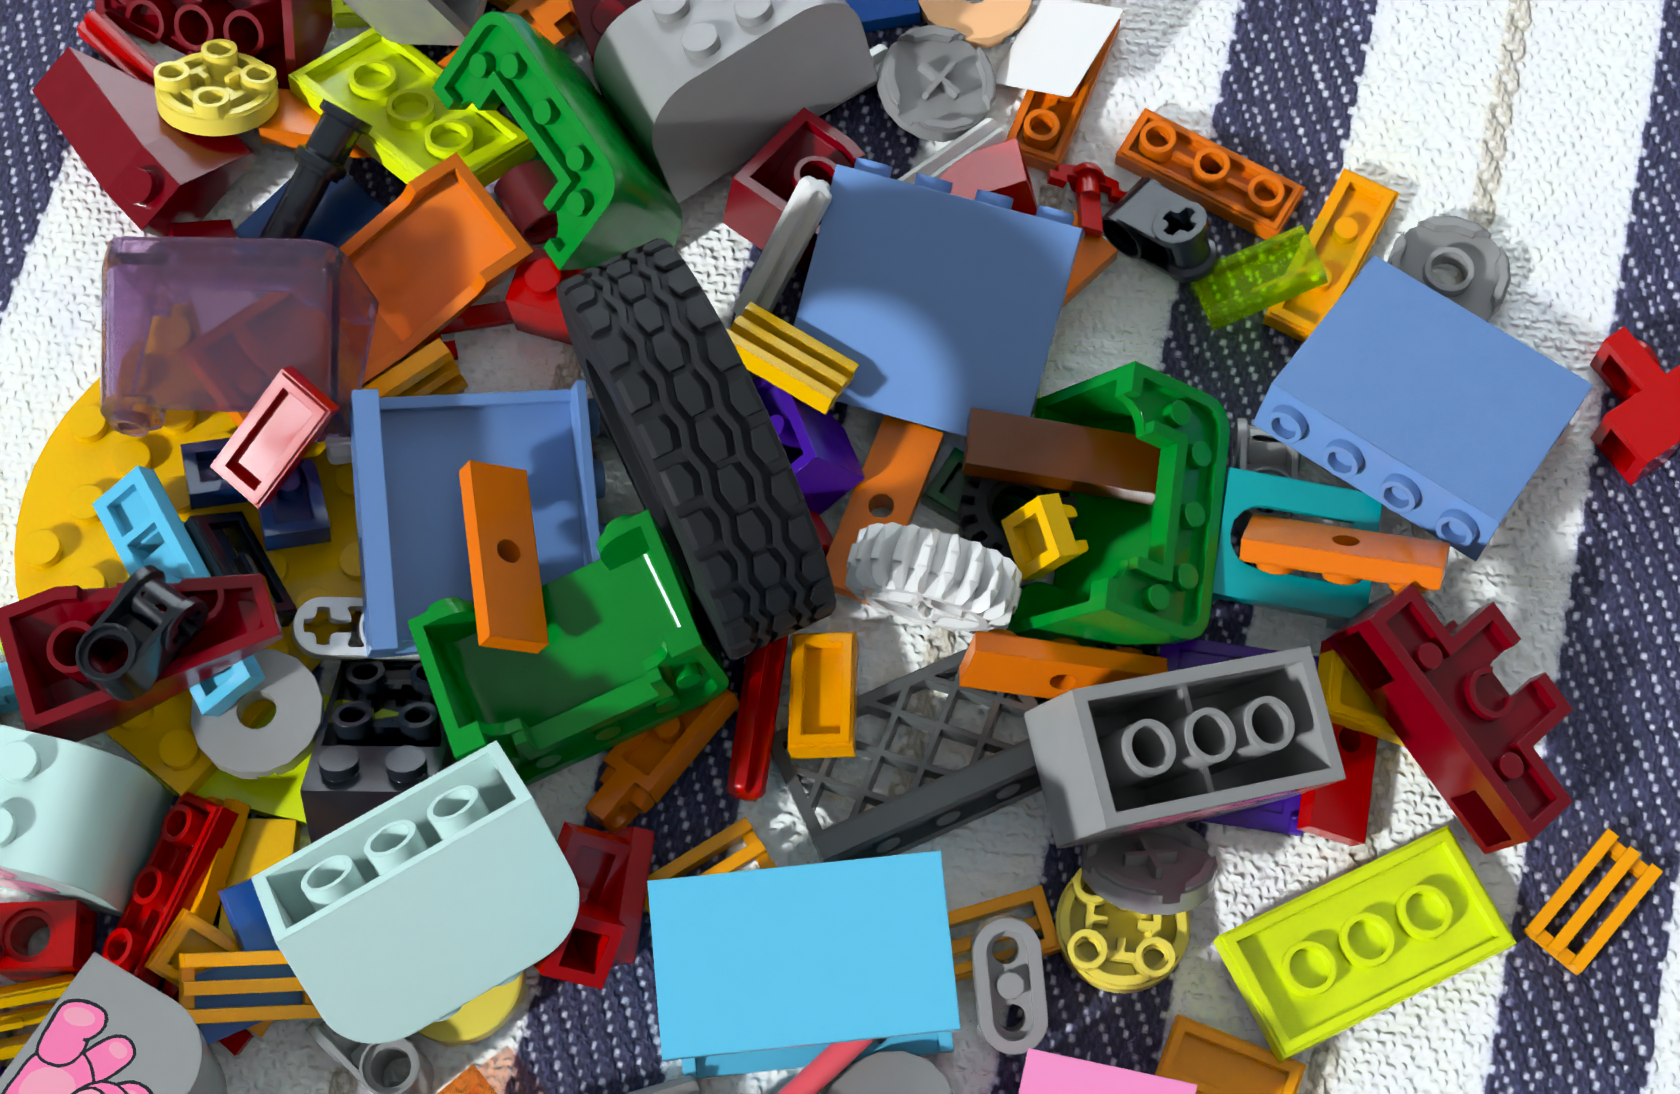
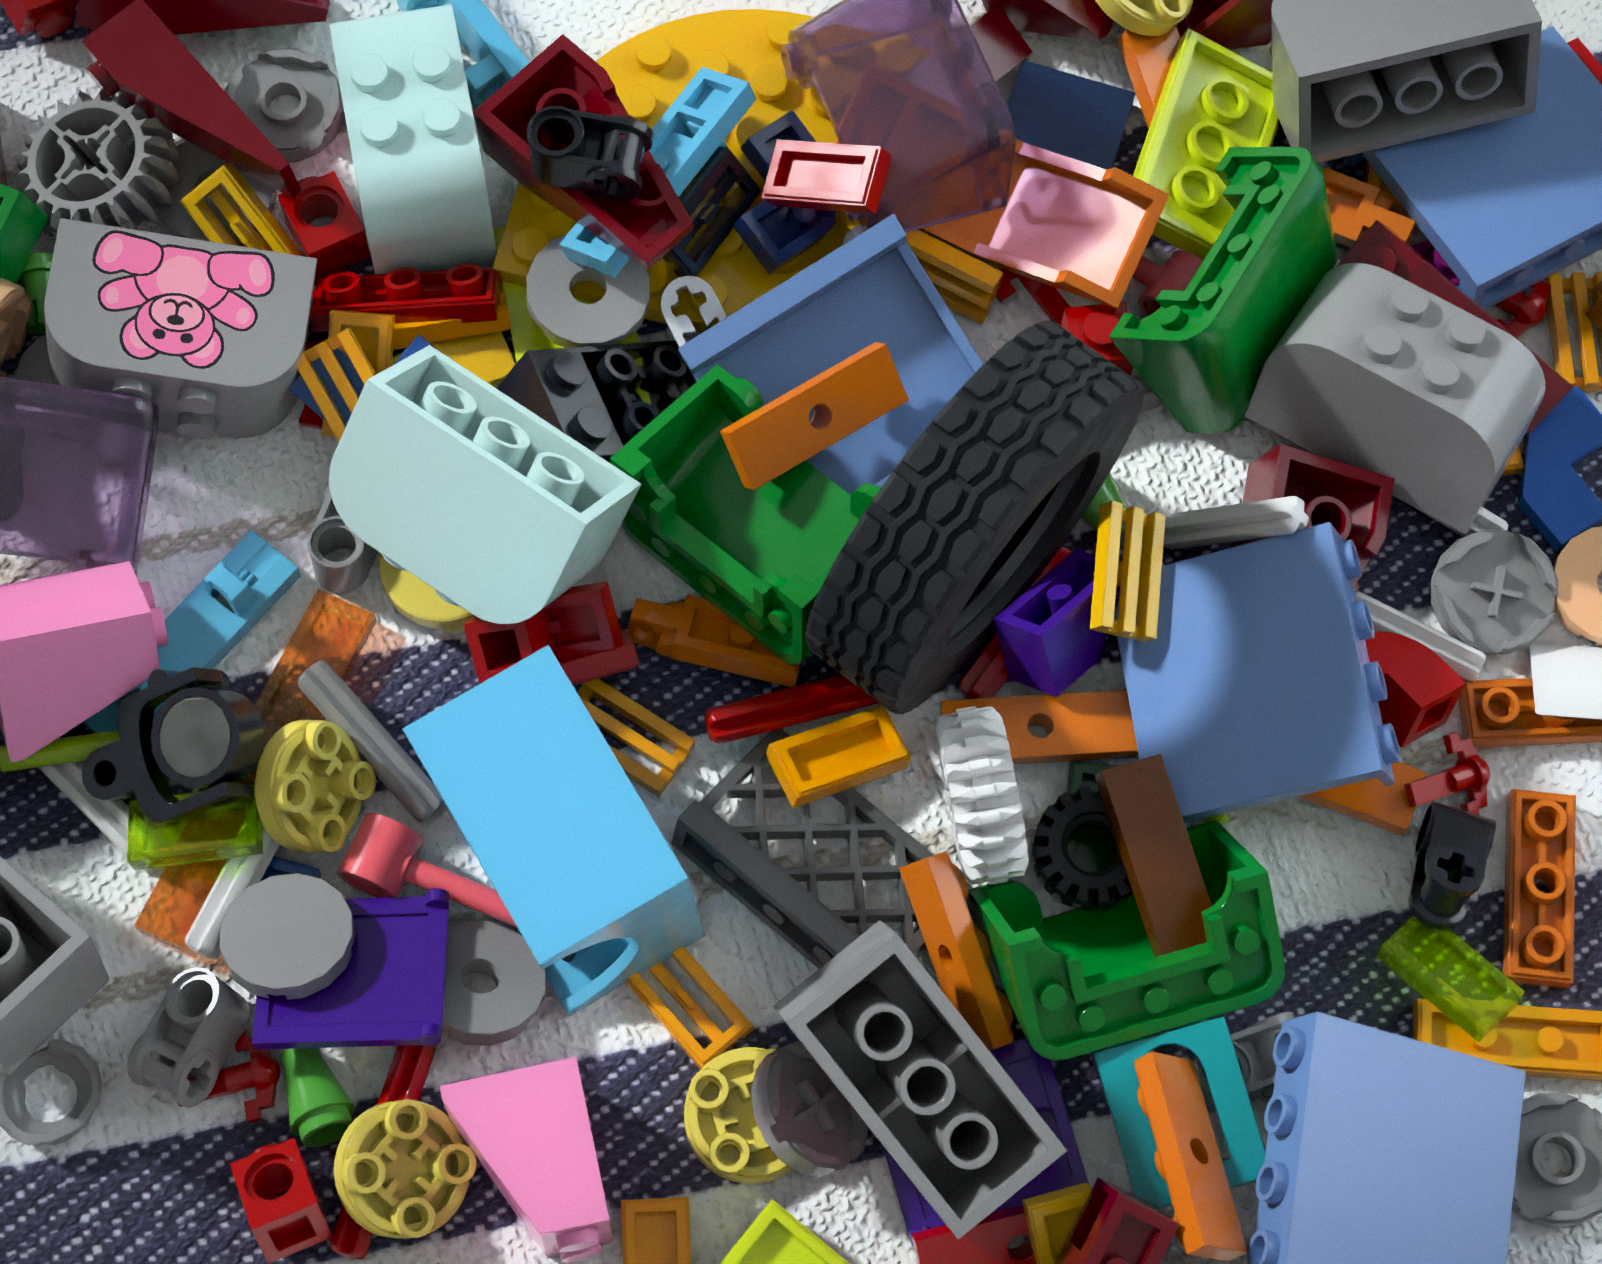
camera: 55 degrees right, 0 degrees up
black pin [242,98,373,283] -> none
light grey plate [971,914,1048,1055] -> none
yellow tile [1001,493,1089,581] -> none

